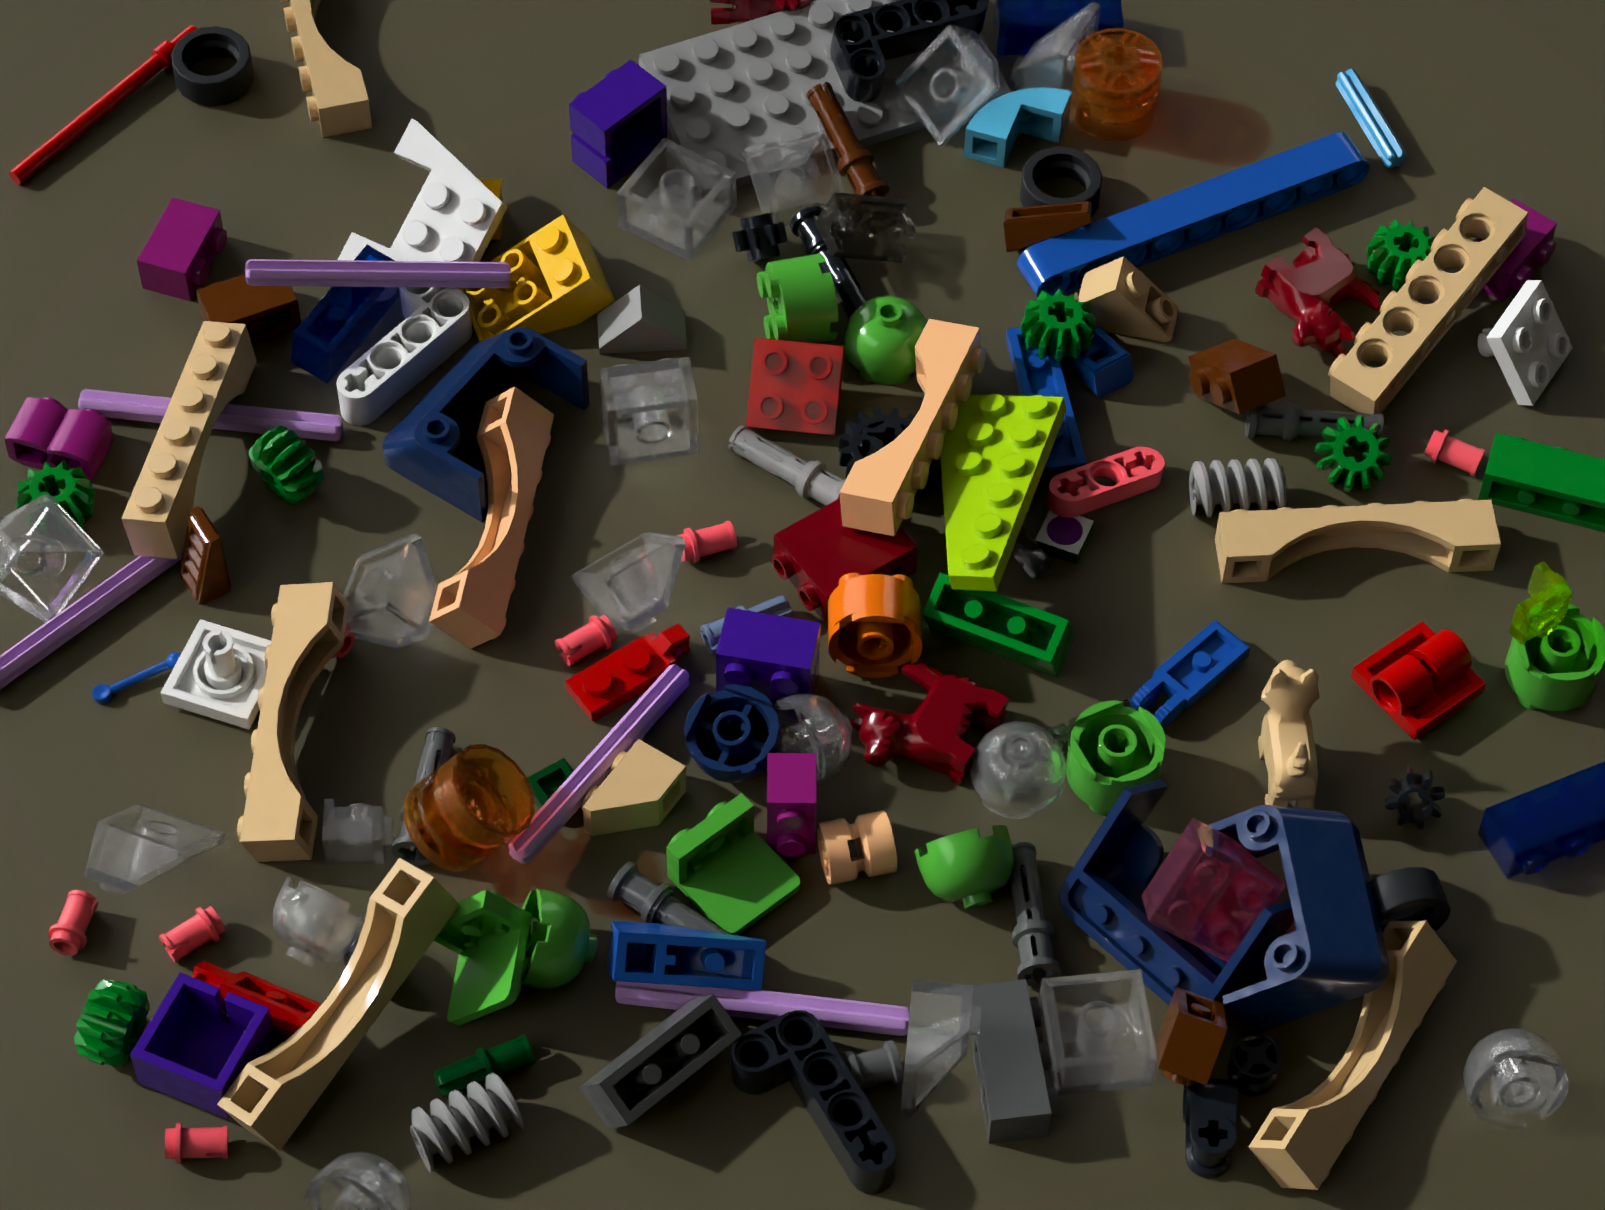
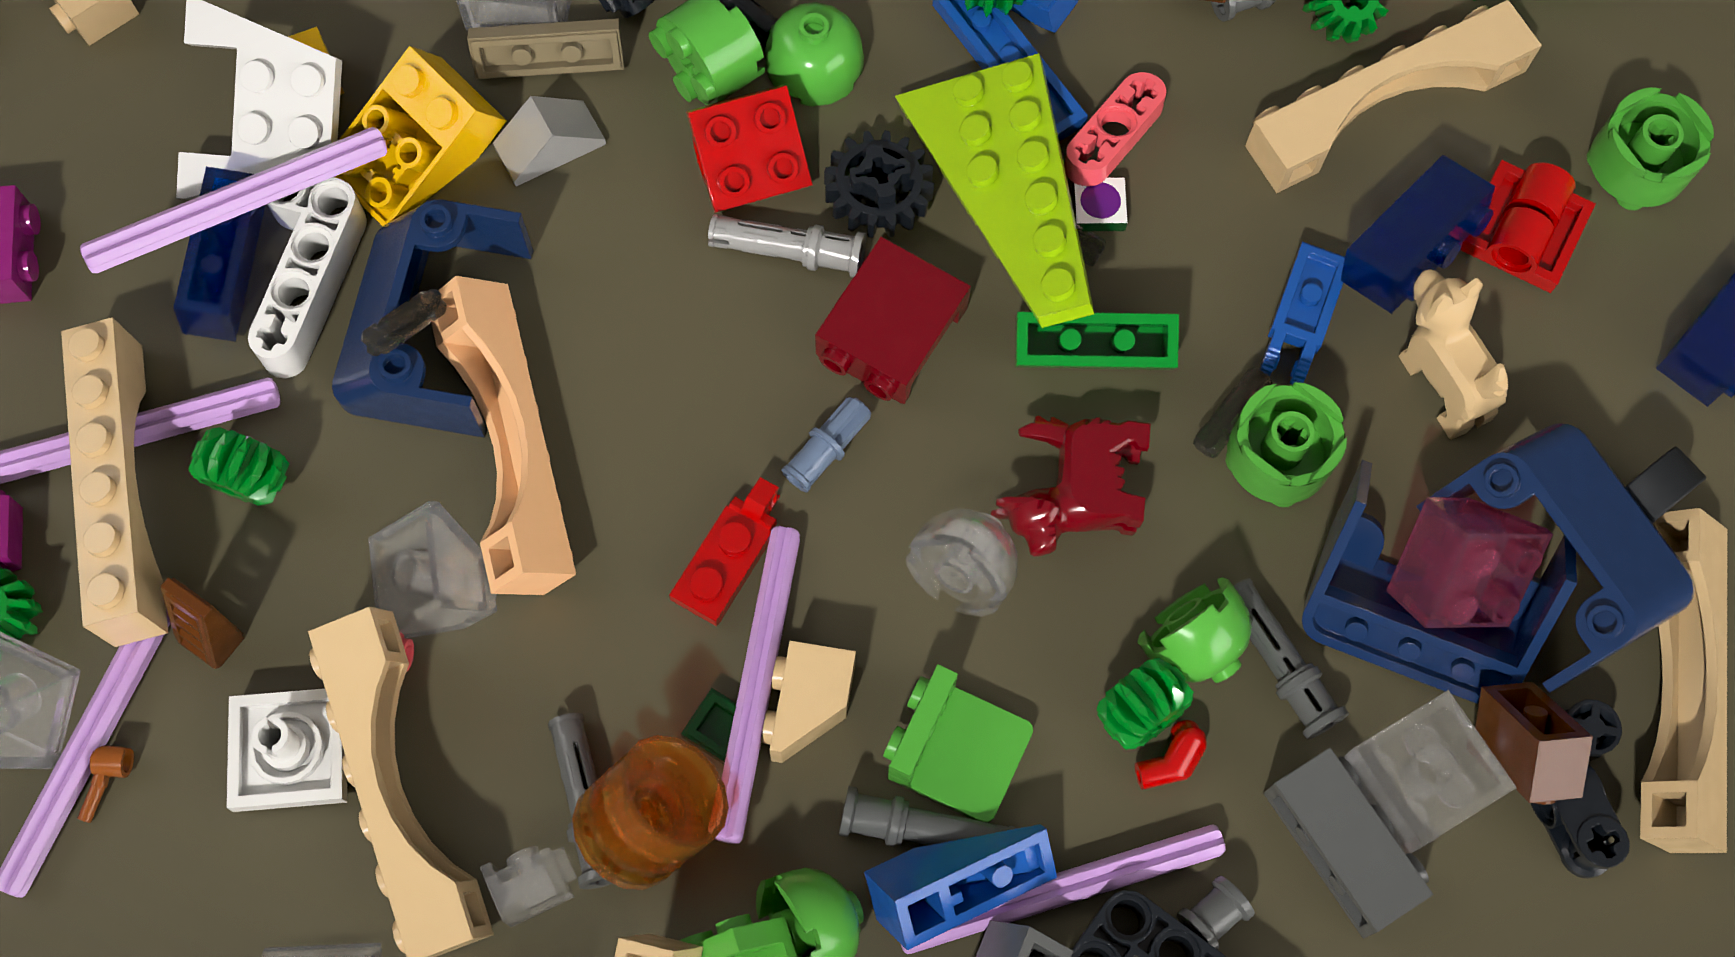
camera: 25 degrees left, 15 degrees up
blue hinge [92,652,181,705] -> none
reddish brown brick [196,274,302,344] -> none
coral pin [555,615,617,667] -> none
clear slope [571,532,686,632] -> none
clear brick [600,357,699,466] -> none
coral pin [676,521,737,564] -> none
dark blue cylinder [684,684,781,783] -> none
dark purple piece [716,607,821,721] -> none
magenta brick [767,753,816,857] -> none
light nougat wheel [816,810,897,885] -> none
orange brick [828,573,922,678] -> none
light nougat arch [839,319,986,537] -> none
clear slope [901,980,982,1118] -> none
clear cylinder [970,721,1066,819] -> none
light grey piece [1189,458,1286,518] -> none
black gear [1385,766,1445,829] -> none
clear neon green bracket [1509,562,1573,644] -> none
none -> dark orange hand [77,745,134,823]
none -> clear smoke axle [361,289,447,356]
none -> dark tan tile [467,18,624,79]
none -> green gear [1096,658,1194,750]
none -> red arm [1135,720,1207,790]
none -> clear blue brick [1340,155,1495,314]

